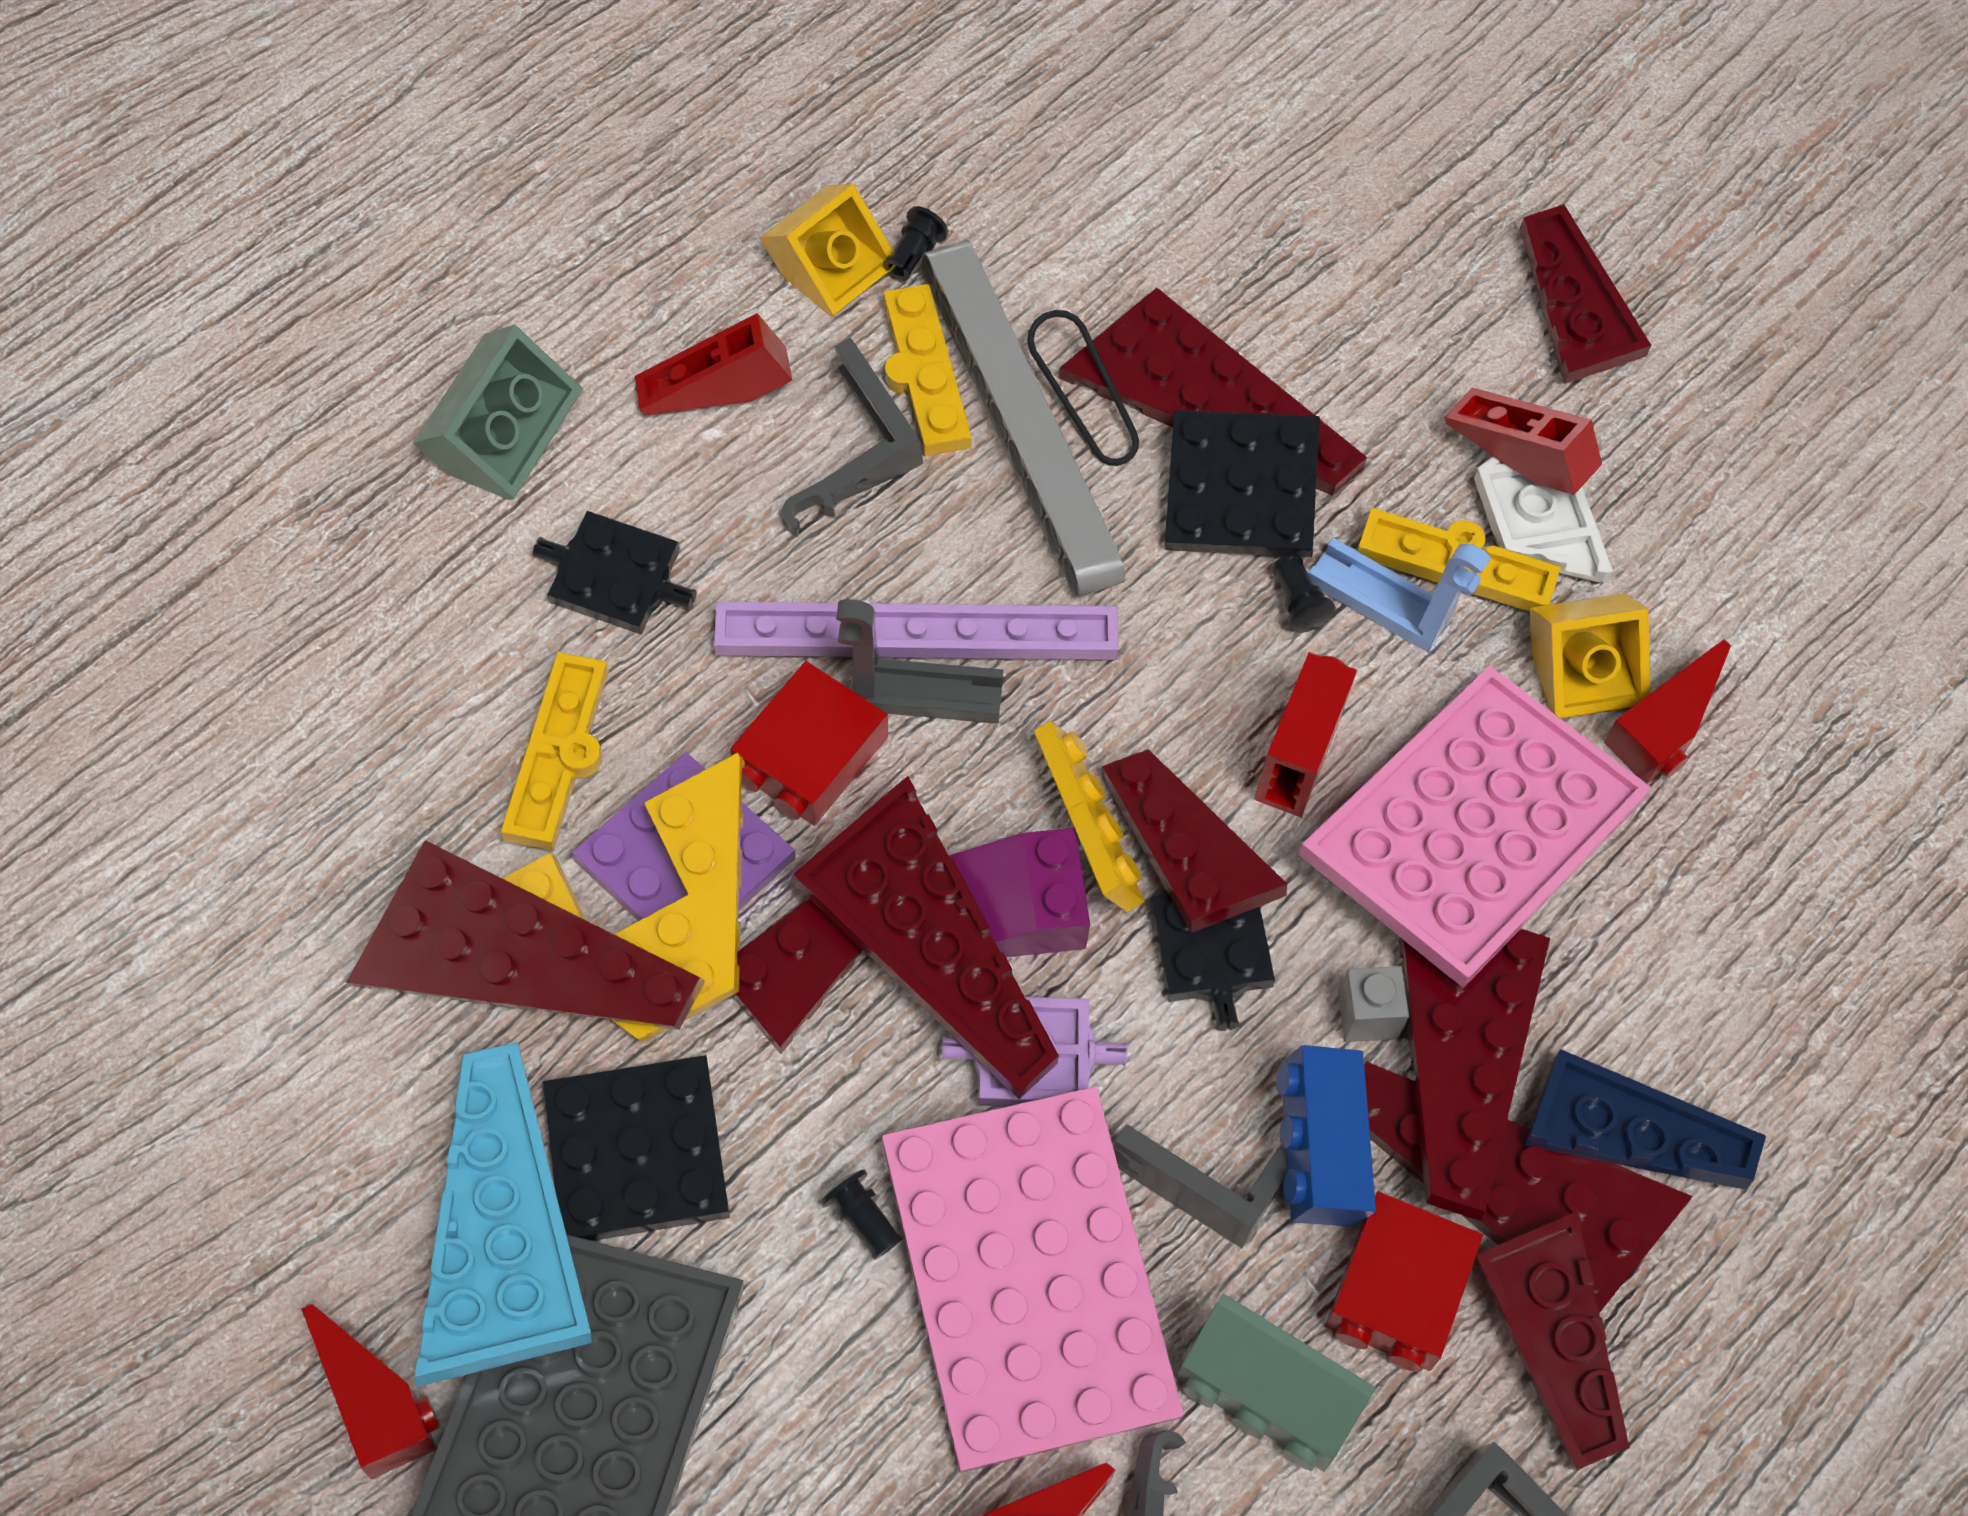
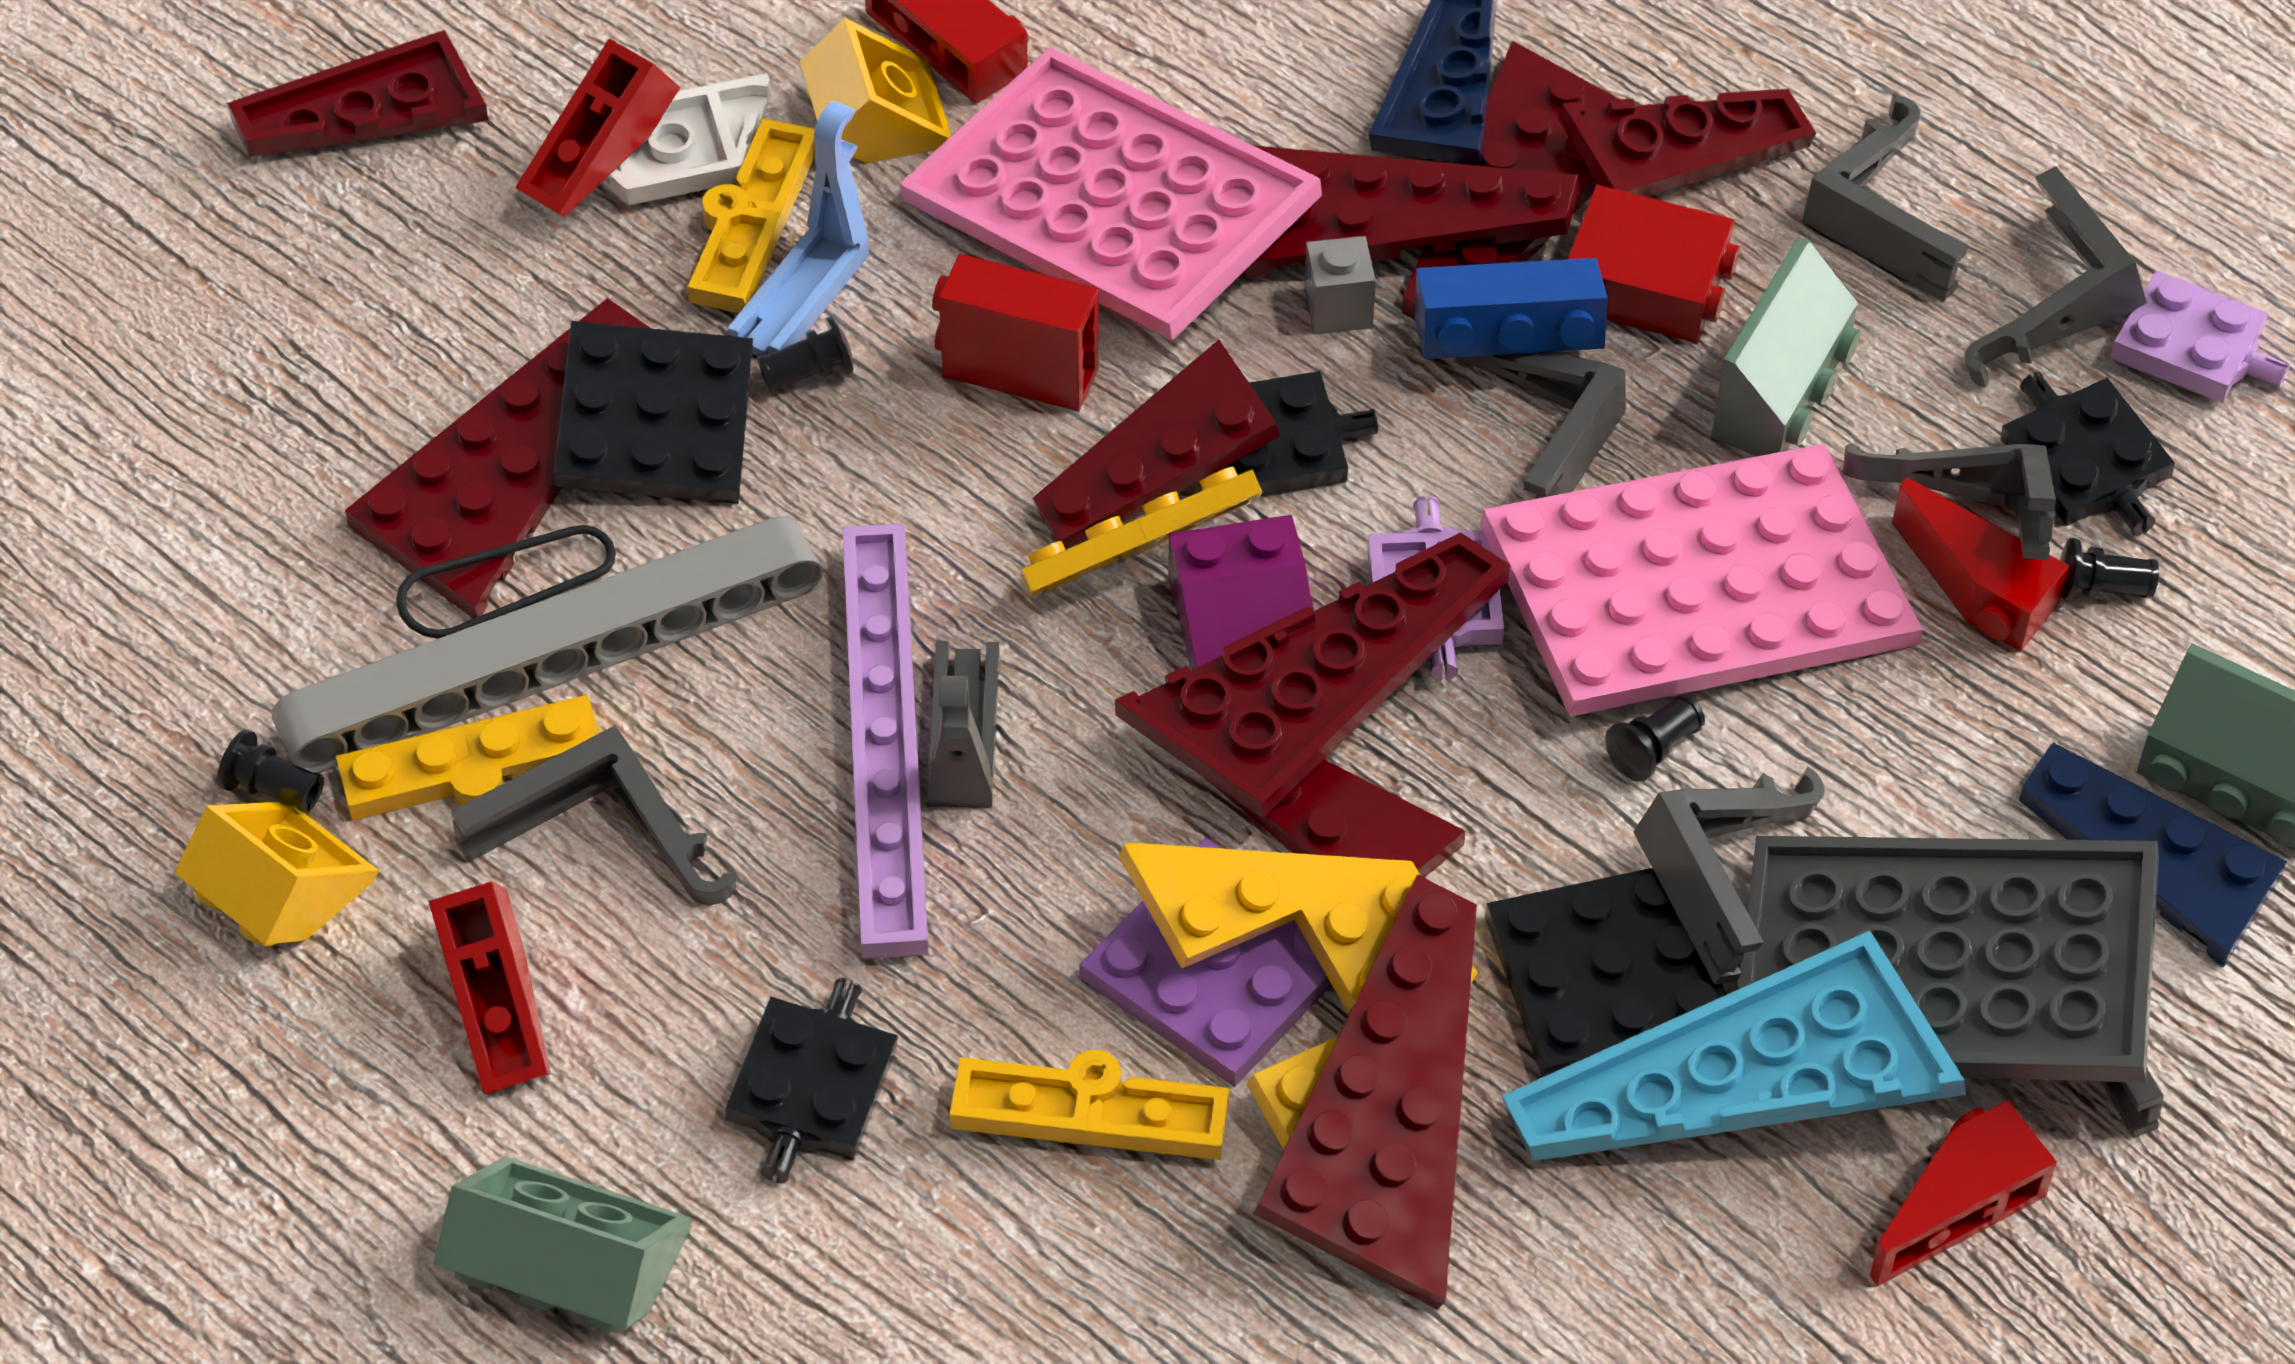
camera: 90 degrees left, 10 degrees down
red brick [730,660,888,827] -> none
none -> dark grey hinge [1633,766,1825,985]

